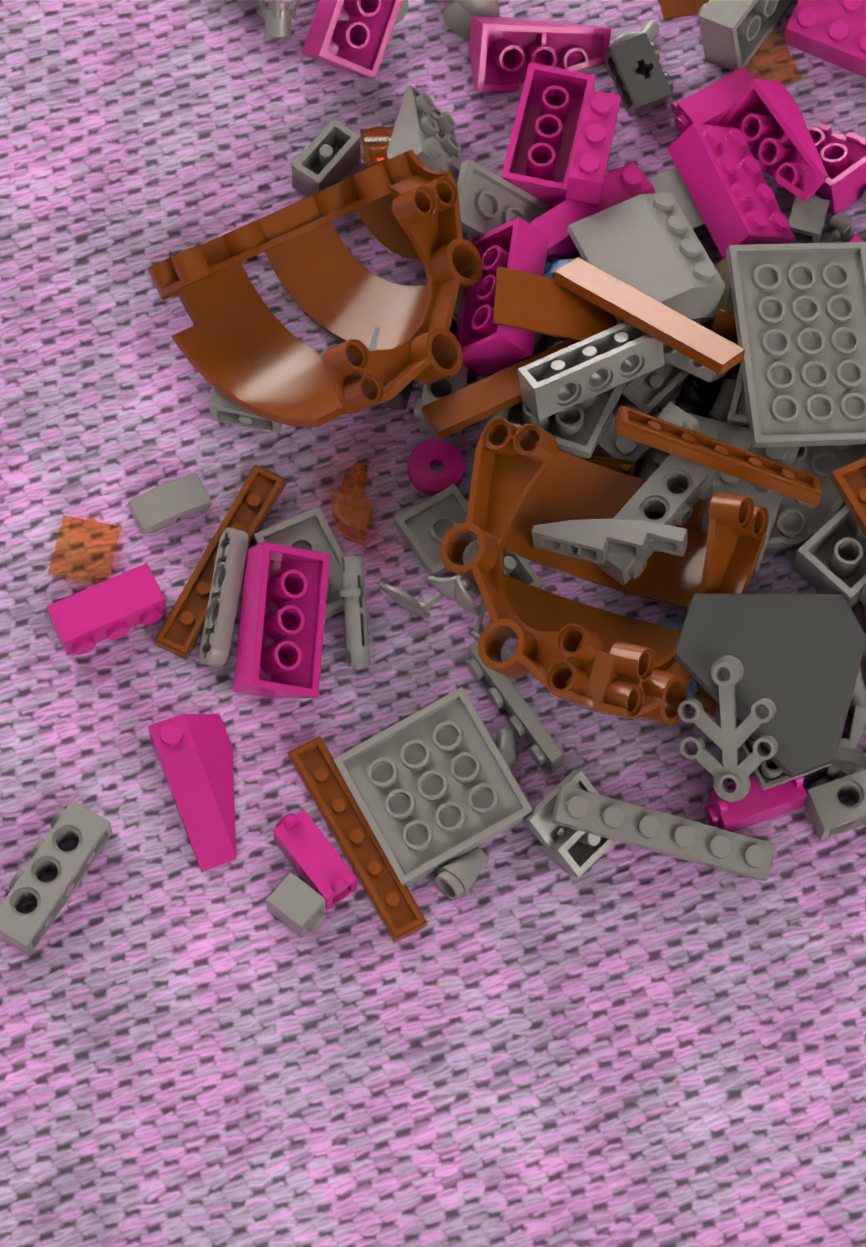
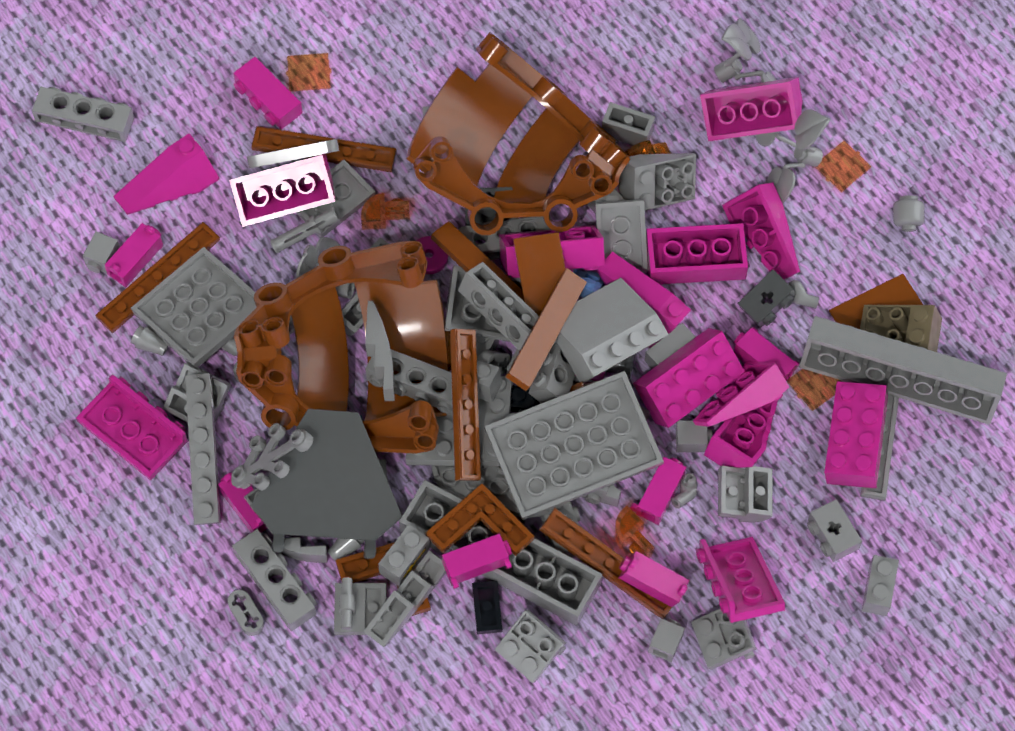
camera: 75 degrees right, 0 degrees up
light grey slope [127,474,212,534] -> none
dark pink brick [565,89,621,205] -> none
light grey hand [824,211,852,243] -> none
none -> dark pink bracket [76,374,188,481]

